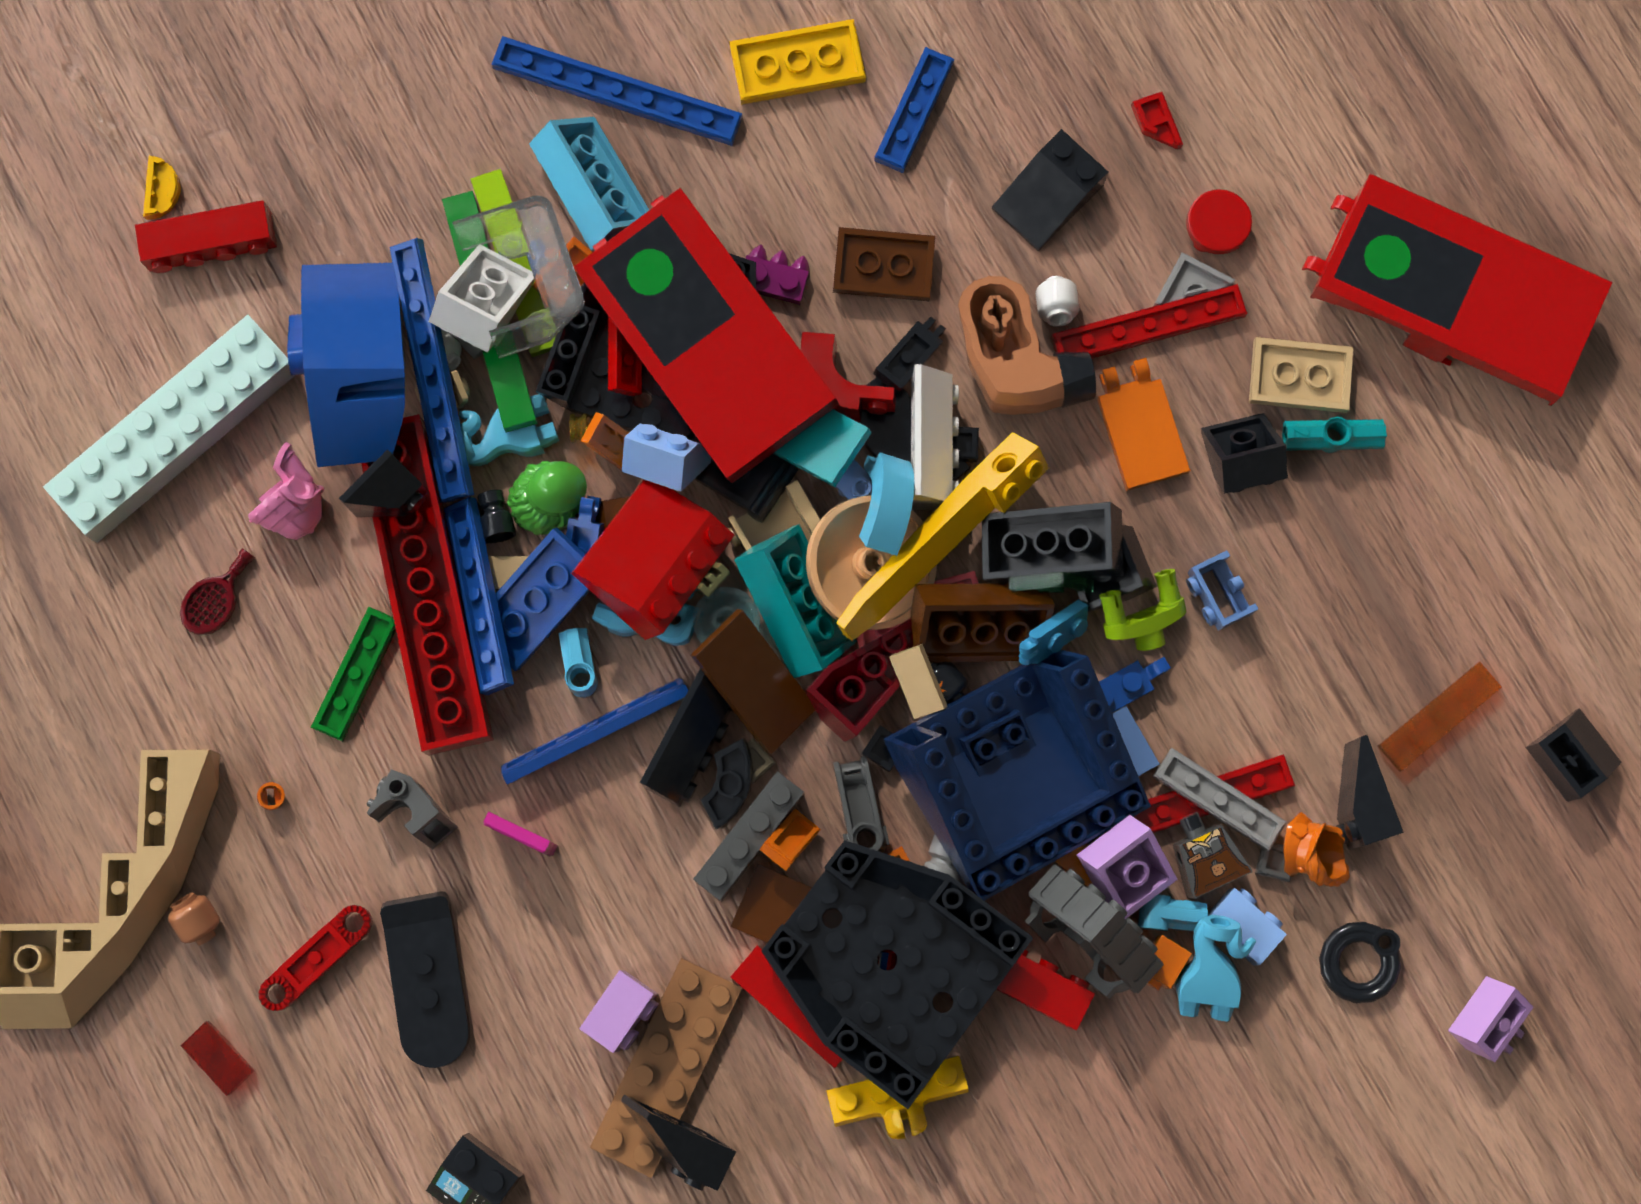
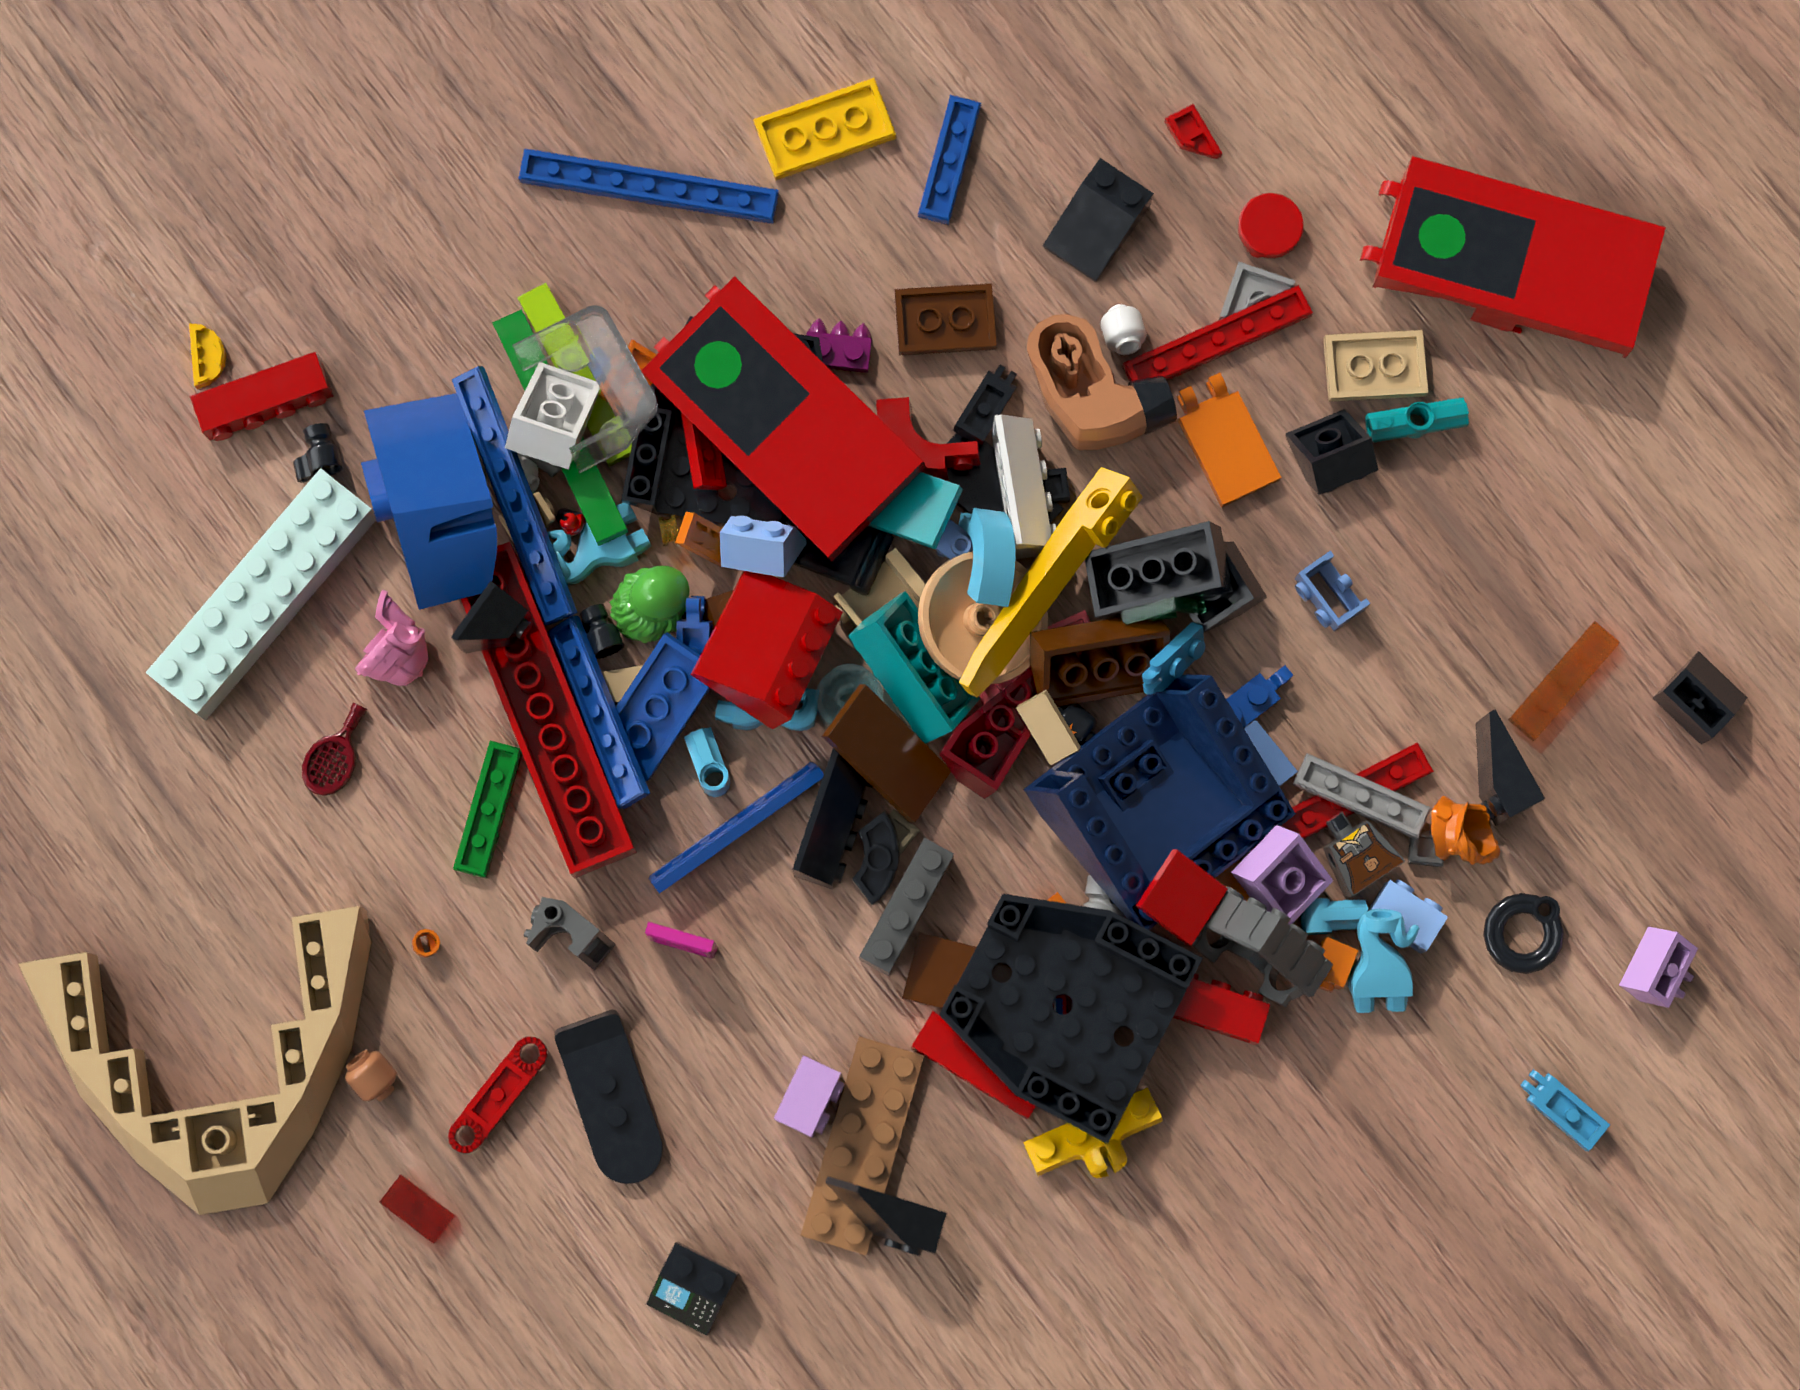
camera: 10 degrees left, 0 degrees up
medium azure slope [529,117,649,251] -> none
olive tile [694,562,730,597] -> none
orange tile [759,809,821,871] -> none
dark grey piece [833,756,890,852] -> none
black tile [861,725,895,772] -> none
lime connector [1099,569,1187,651] -> none
none -> black piece [293,423,343,483]
none -> red arm [556,508,586,536]
none -> red tile [1136,849,1228,946]
none -> dark azure hinge [1520,1070,1610,1151]

